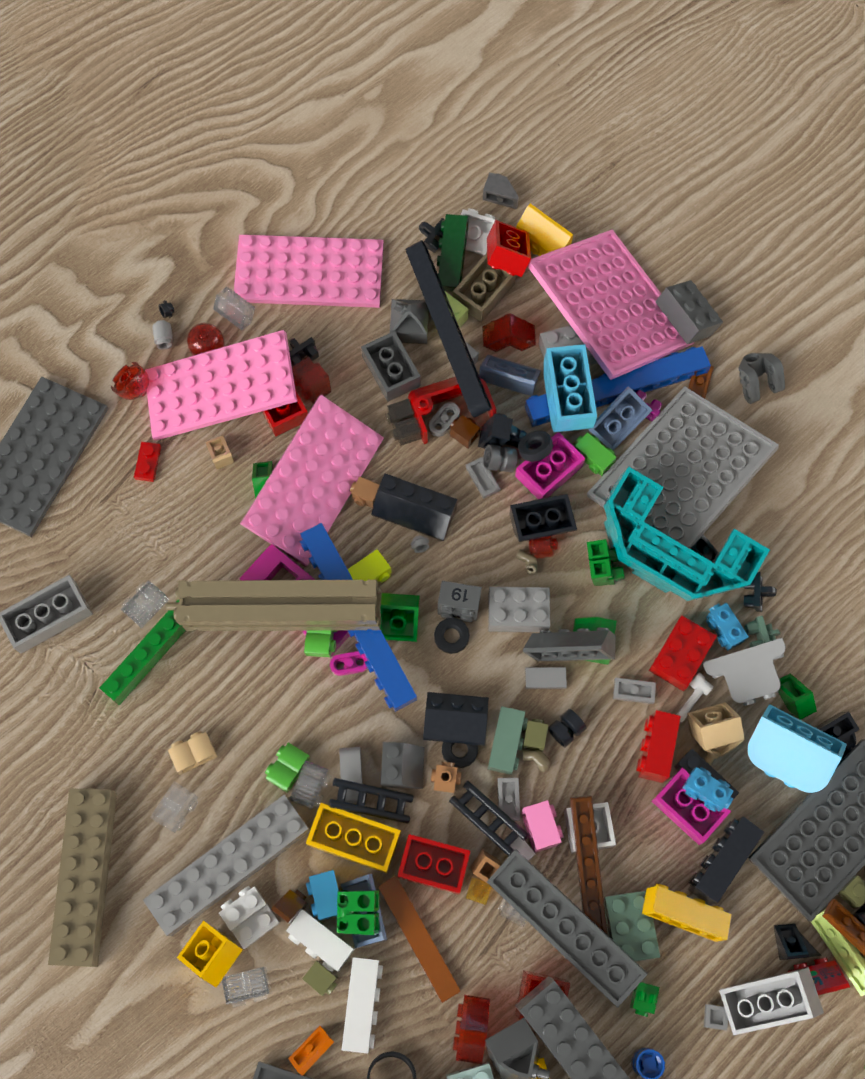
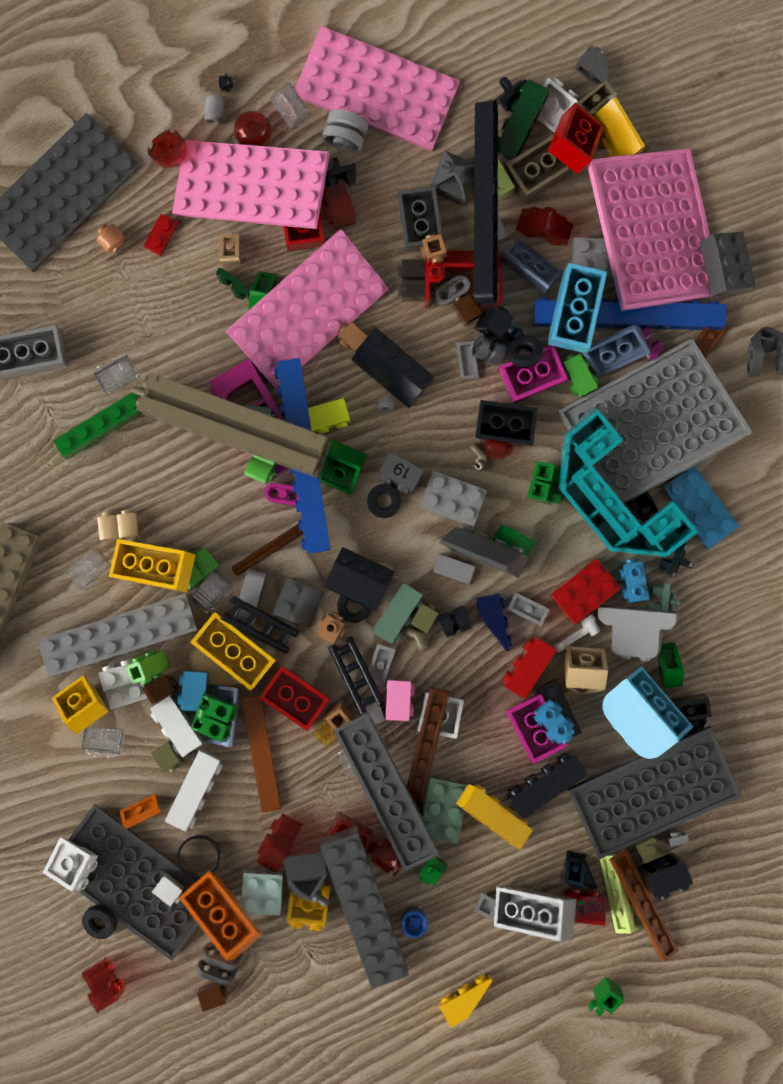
camera: 15 degrees right, 15 degrees up
none -> nougat head [96,224,125,253]
none -> yellow brick [109,539,195,593]
none -> bright green brick [125,649,171,685]
none -> dark green slope [216,268,250,300]
none -> reddish brown axle [232,523,304,576]
none -> light grey wheel [322,109,369,153]
none -> clear red cylinder [366,839,402,877]
none -> medium nougat brick [420,234,449,264]
none -> clear blue slope [475,594,512,651]
none -> dark tan brick [577,80,617,116]
none -> dark azure plate [662,466,739,549]

